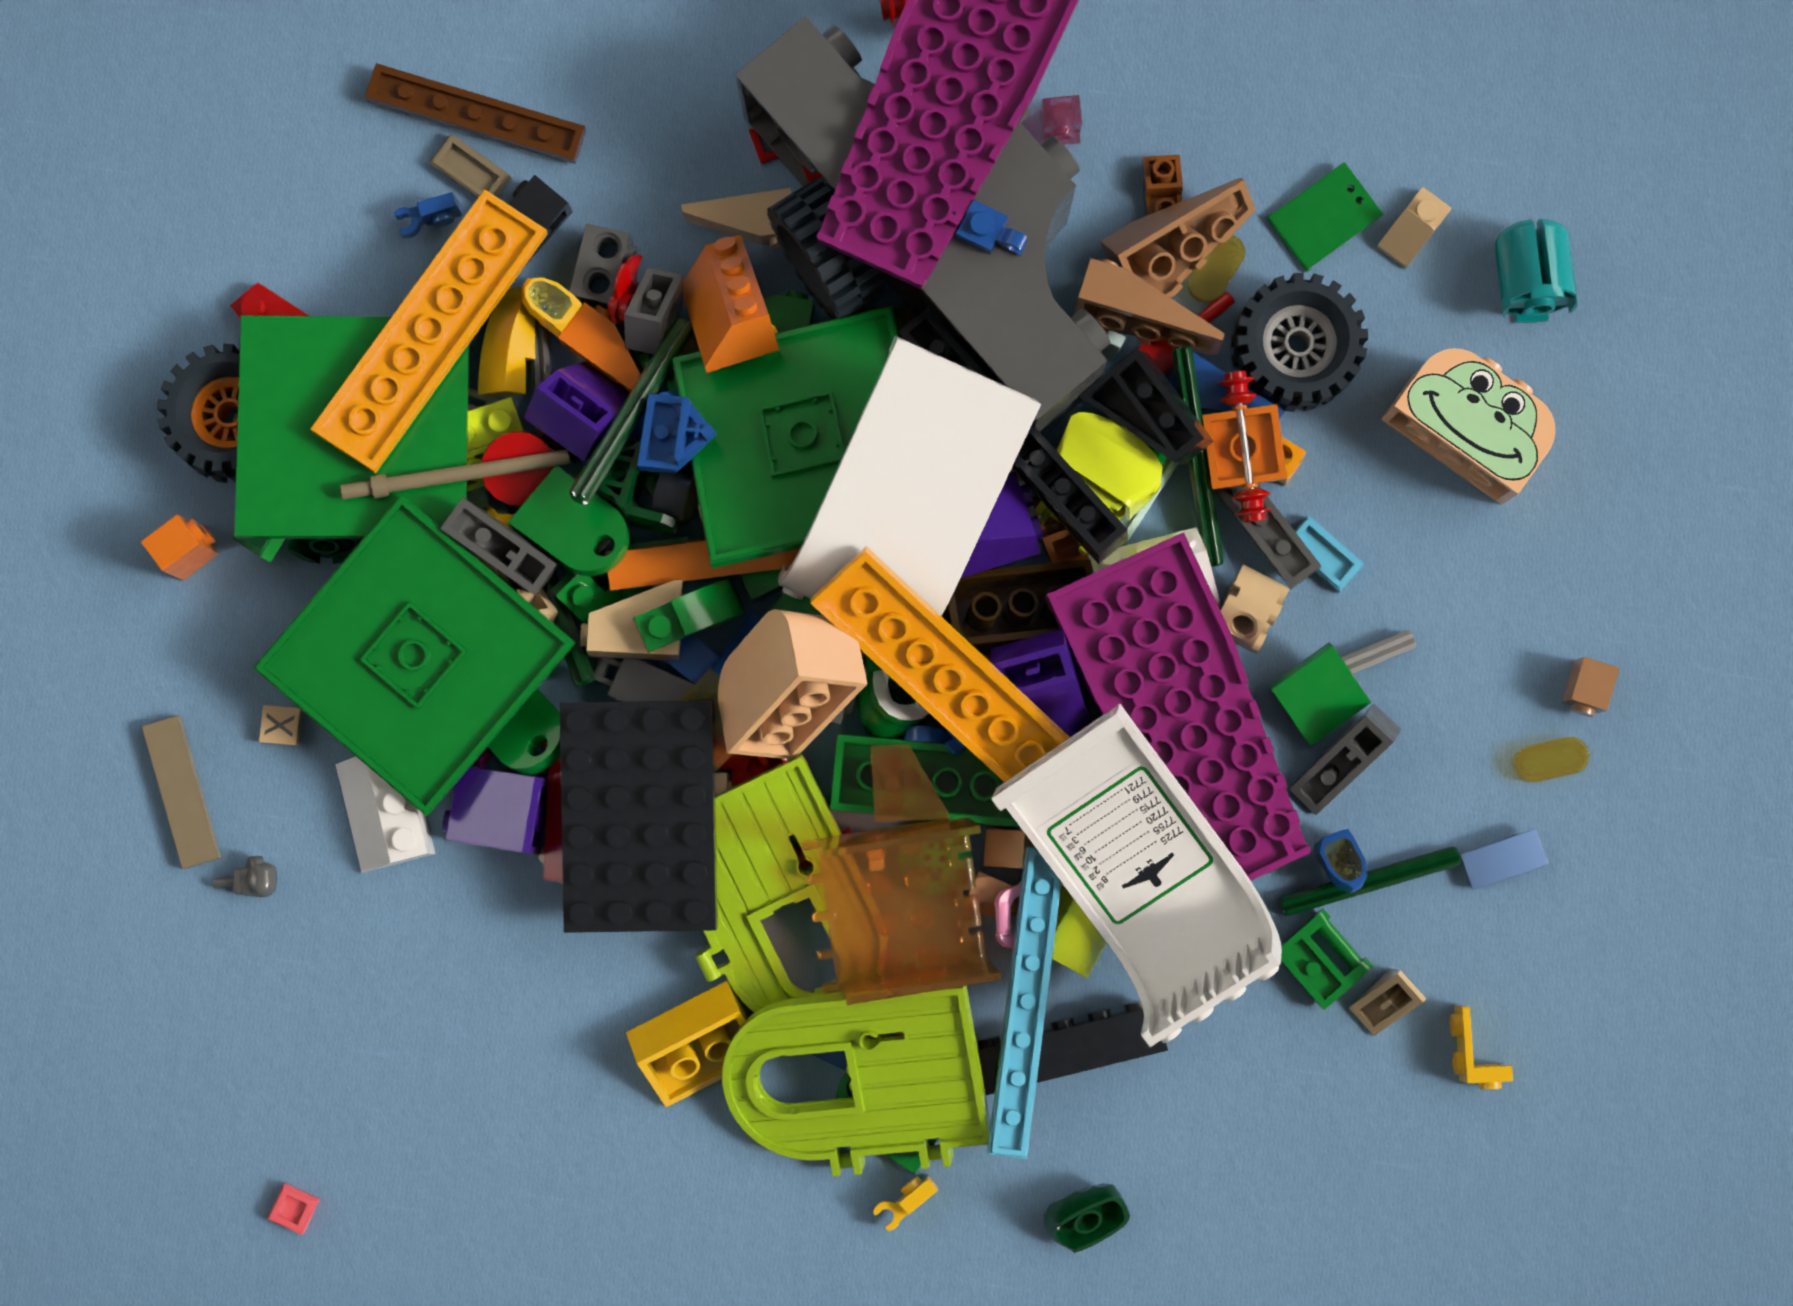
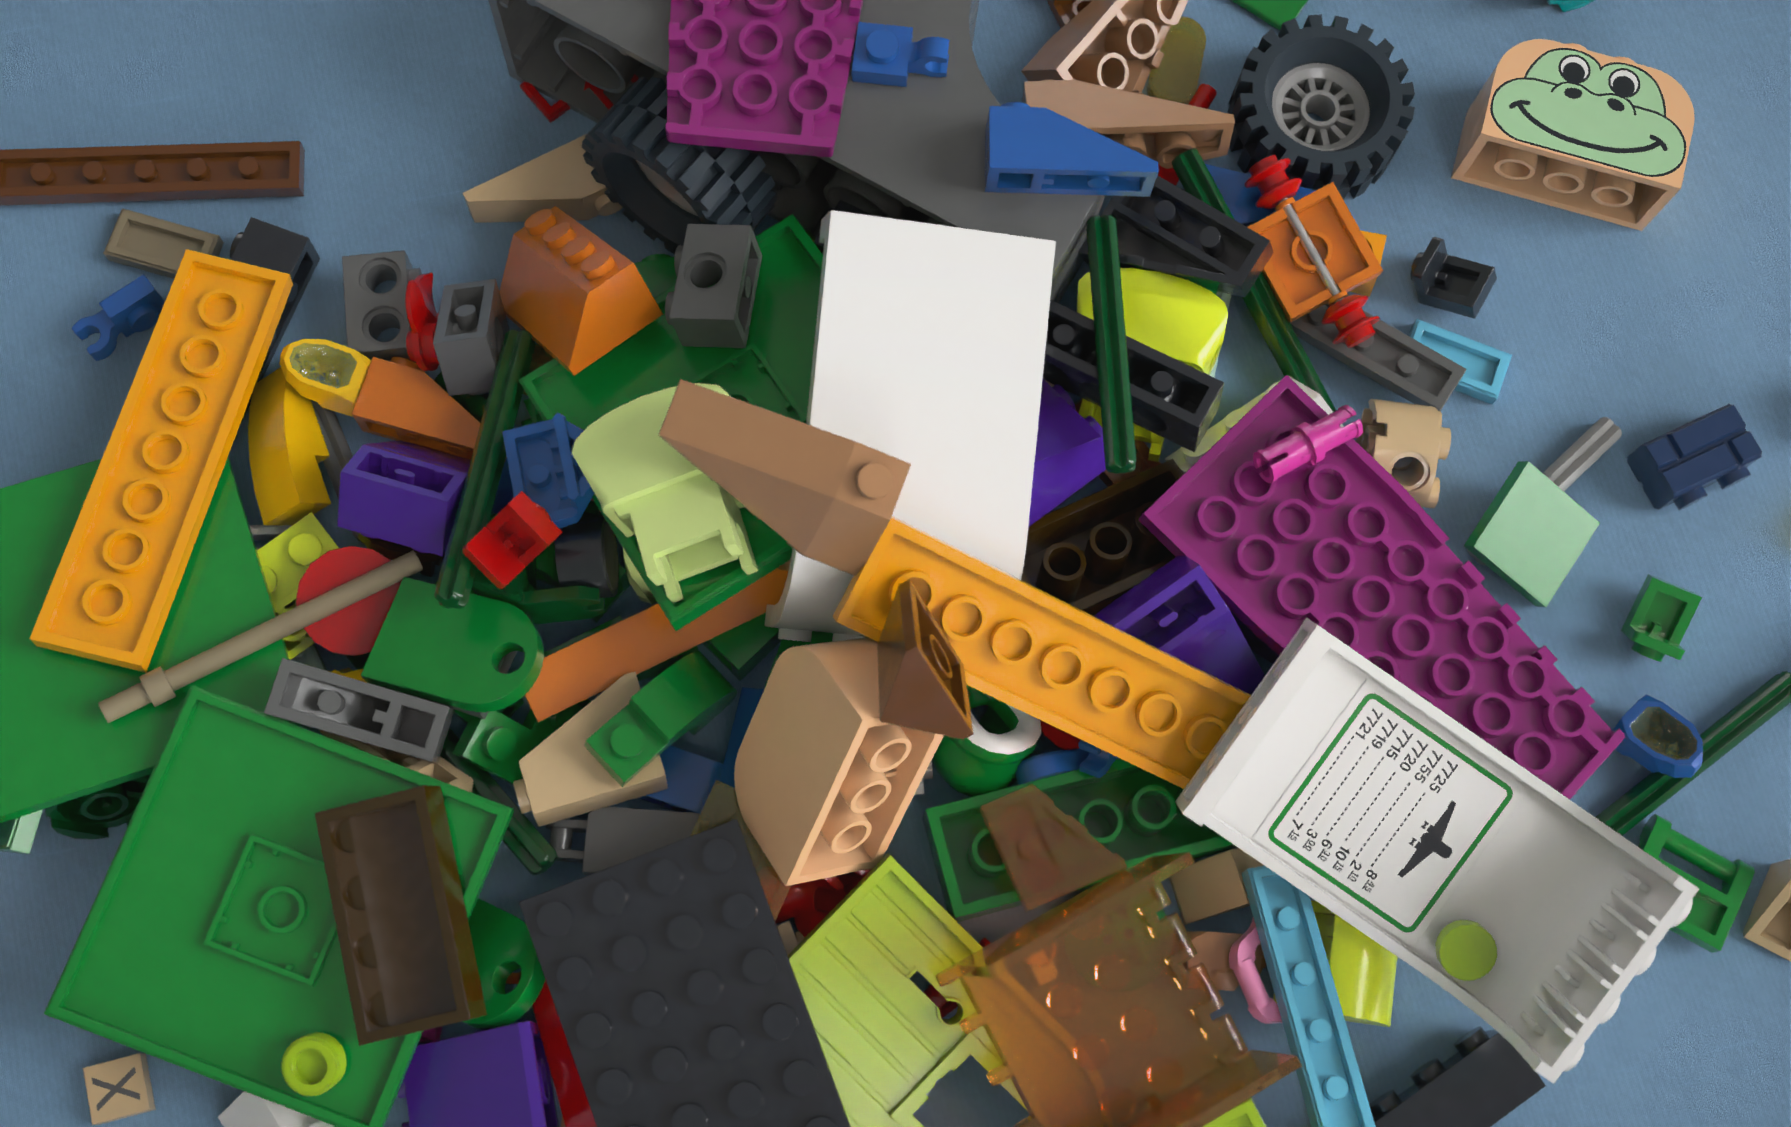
camera: 30 degrees left, 10 degrees down
dark grey slope [1289,703,1401,815] -> none
none -> lime tile [281,1032,347,1096]
none -> dark brown slope [315,785,487,1046]
none -> red bracket [462,491,562,589]
none -> yellowish green piece [572,383,758,603]
none -> medium nougat wedge [658,379,911,576]
none -> dark grey brick [665,224,762,348]
none -> reddish brown slope [877,580,973,739]
none -> blue slope [985,102,1159,197]
none -> dark green axle [1086,214,1136,474]
none -> dark pink pin [1253,405,1363,483]
none -> black bracket [1410,237,1497,319]
none -> lime tile [1435,920,1497,981]
none -> green bracket [1621,574,1702,662]
none -> dark blue brick [1627,403,1762,510]

